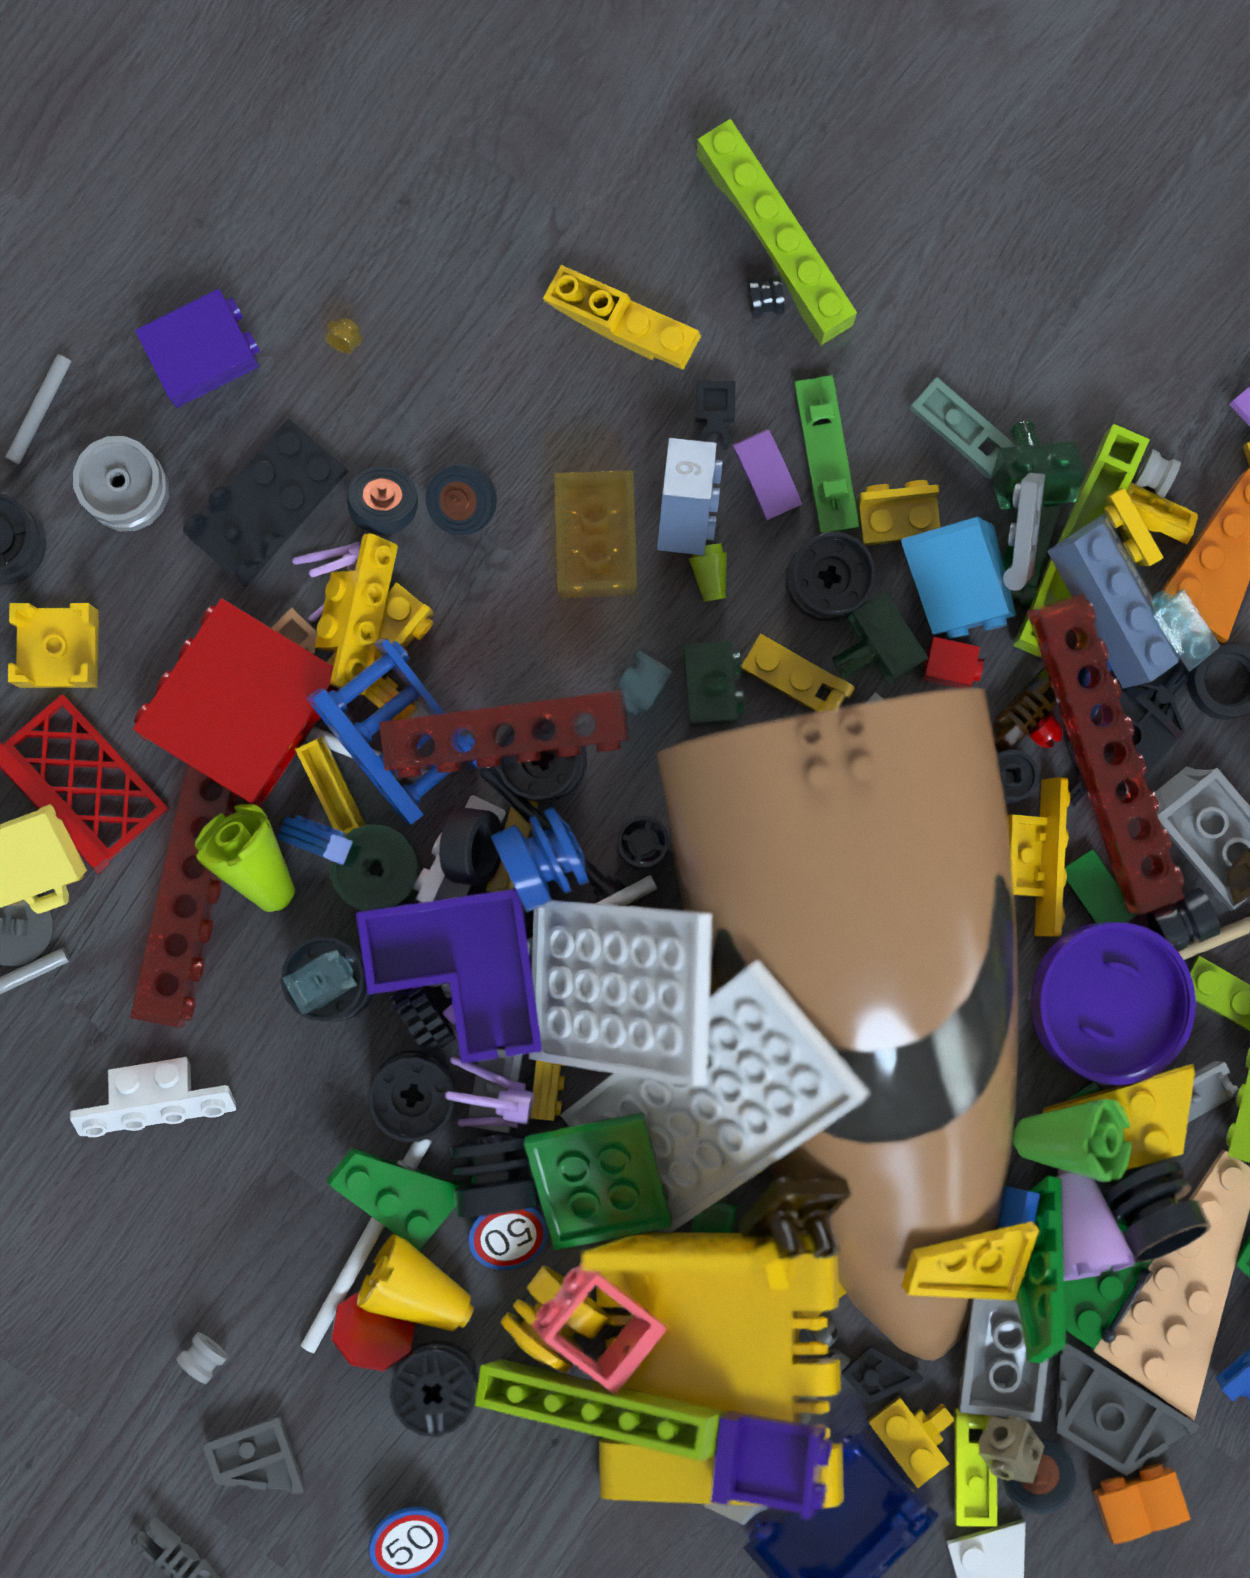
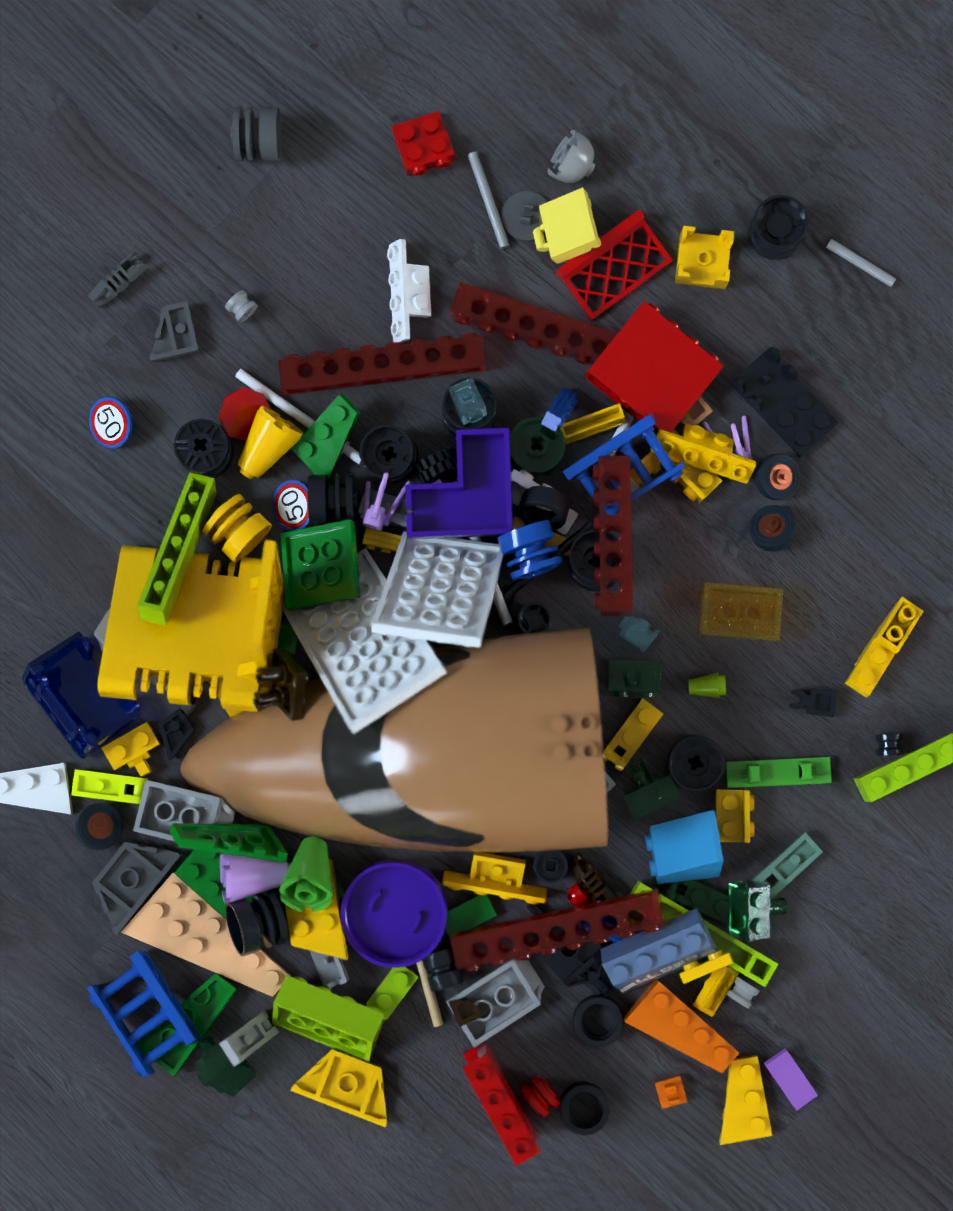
camera: 95 degrees right, 0 degrees up
light grey wheel [73,436,169,531] -> none
dark purple brick [135,289,260,408] -> none
lime cone [195,804,295,912] -> none
clear yellow plate [325,318,363,354] -> none
coral window [532,1262,667,1394] -> none
sand blue brick [657,438,723,555] -> none
dark purple panel [711,1411,831,1520] -> none
medium lavender slope [732,429,802,520] -> none
dark grey hinge [804,1316,838,1348] -> none
yellow wing [901,1221,1039,1301] -> none
red brick [921,637,984,689] -> none
dark tan brick [978,1416,1045,1483] -> none
blue tile [998,1186,1040,1228] -> none
light grey plate [1003,473,1045,591] -> none
orange brick [1093,1463,1191,1544] -> none
black hinge [1101,1267,1153,1343] -> none
clear light blue hinge [1151,589,1220,671] -> none
none -> clear red brick [278,333,486,395]

